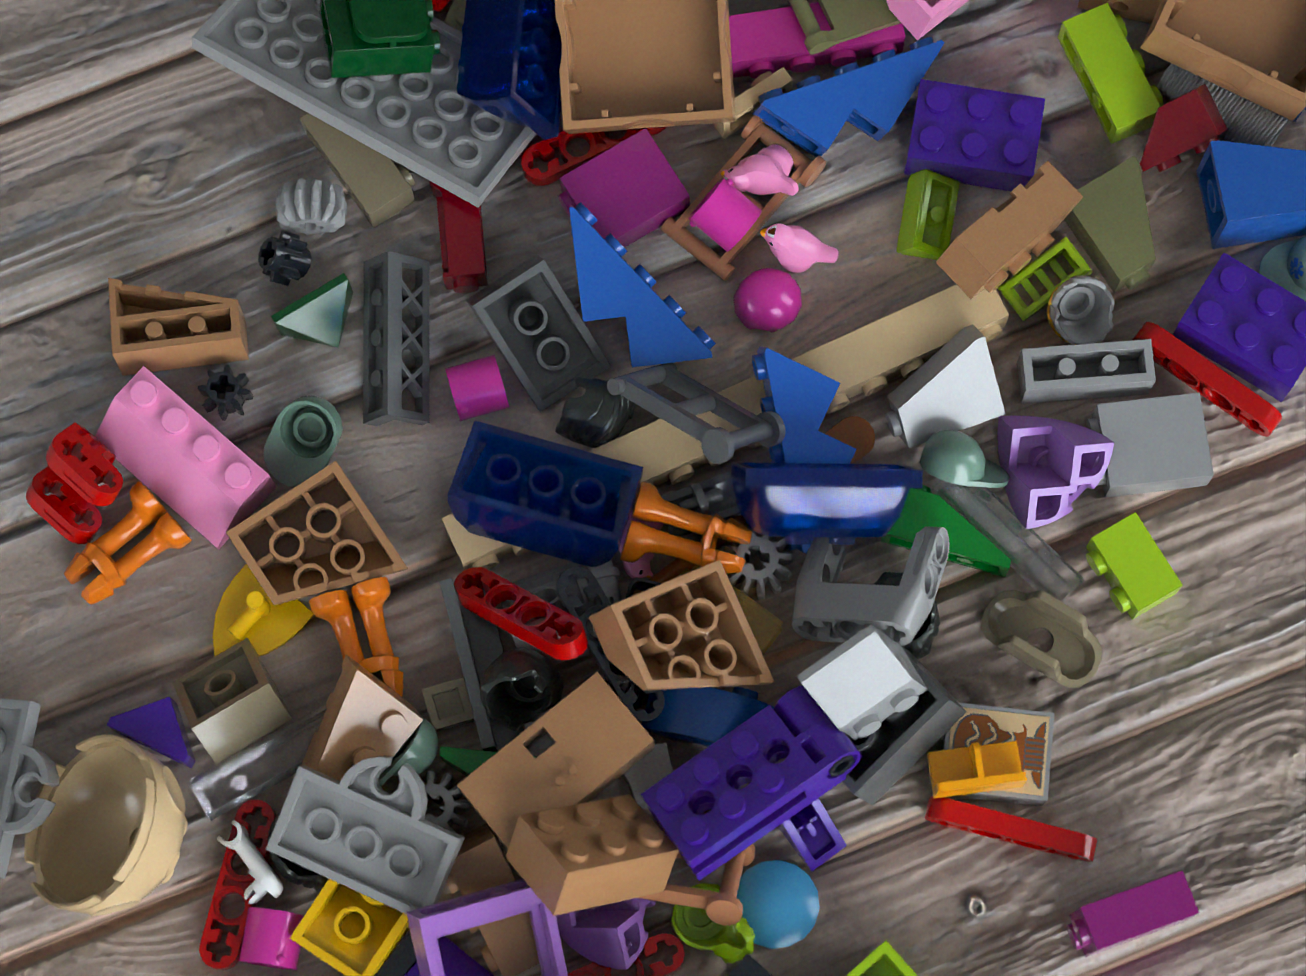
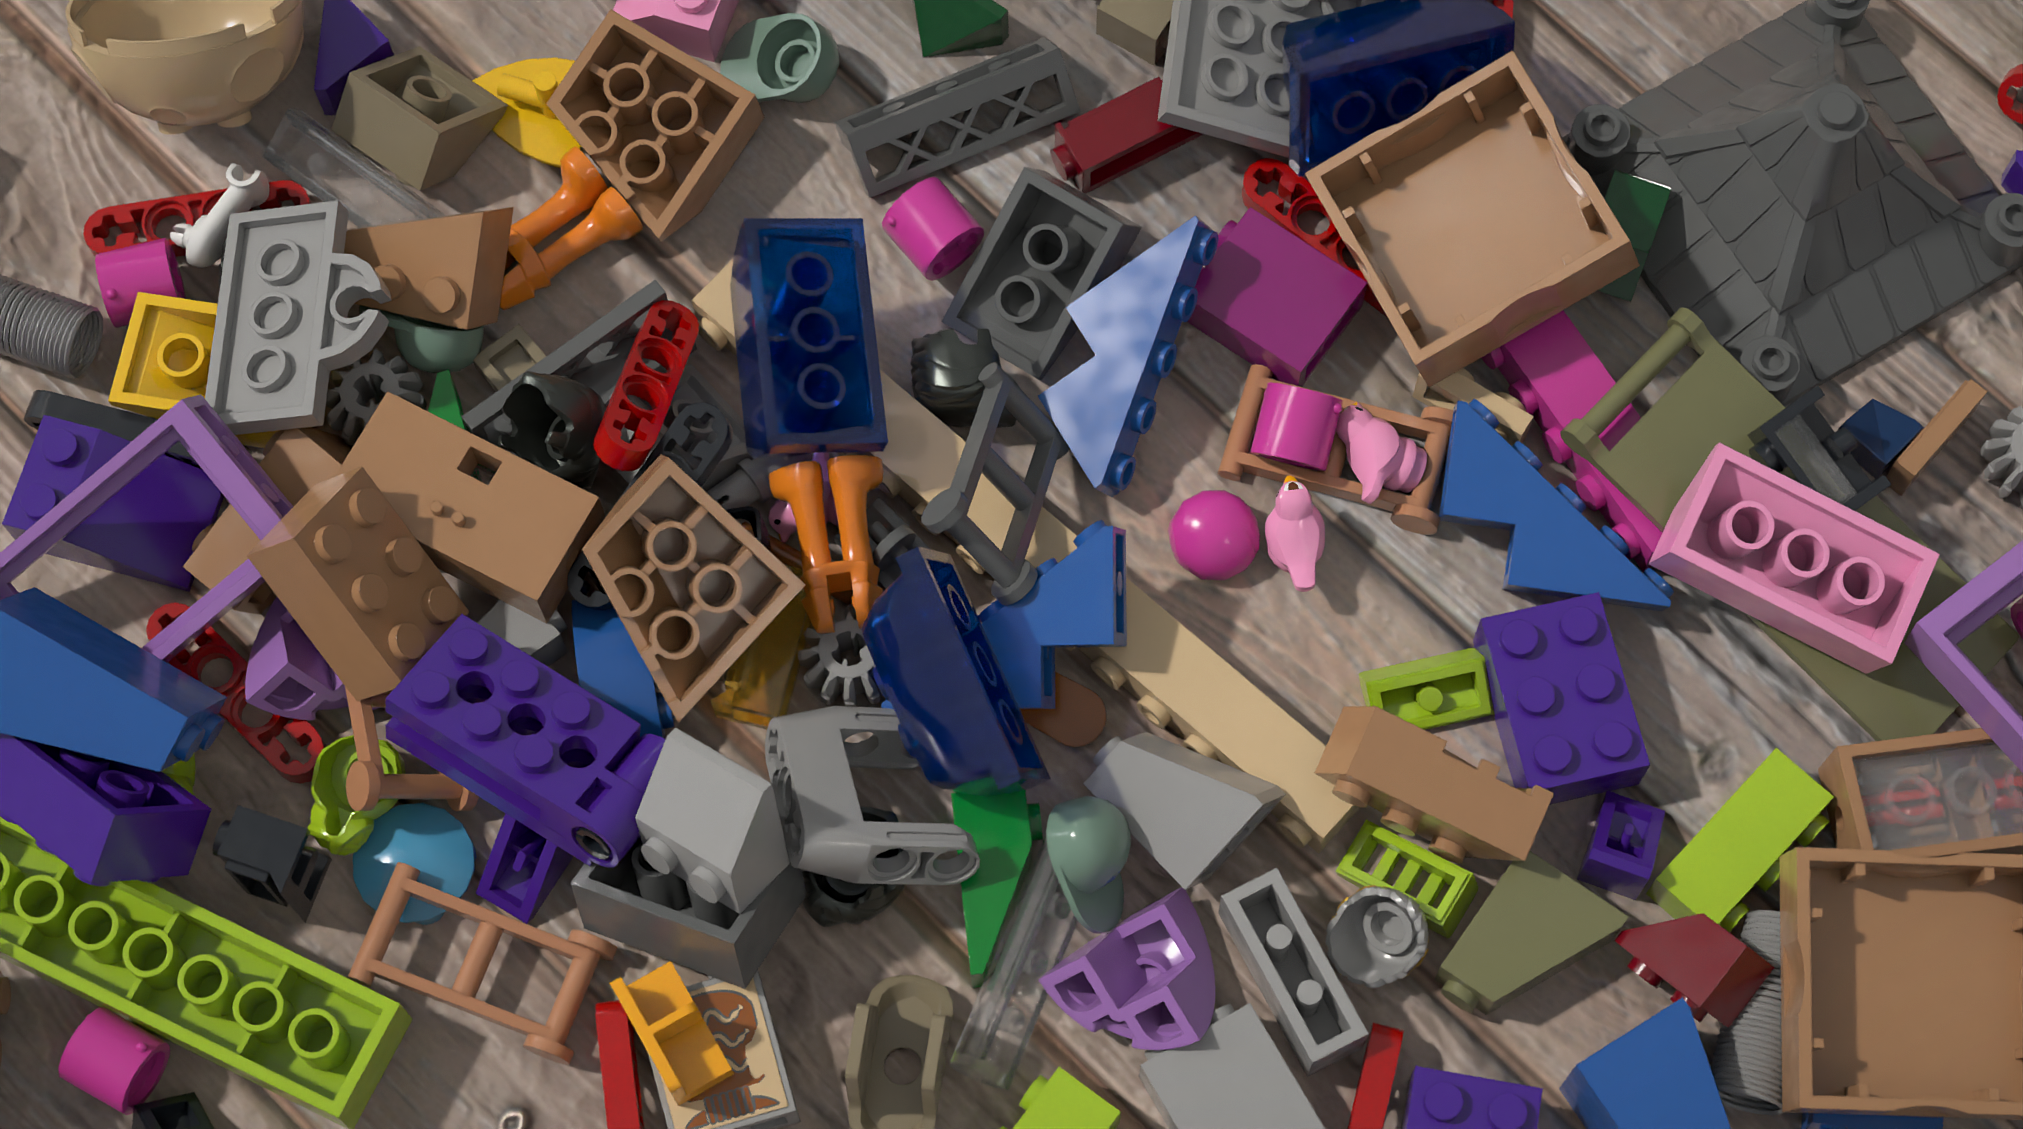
camera: 65 degrees right, 5 degrees down
none -> nougat piece [347,862,617,1065]
none -> dark purple slope [1577,790,1665,900]

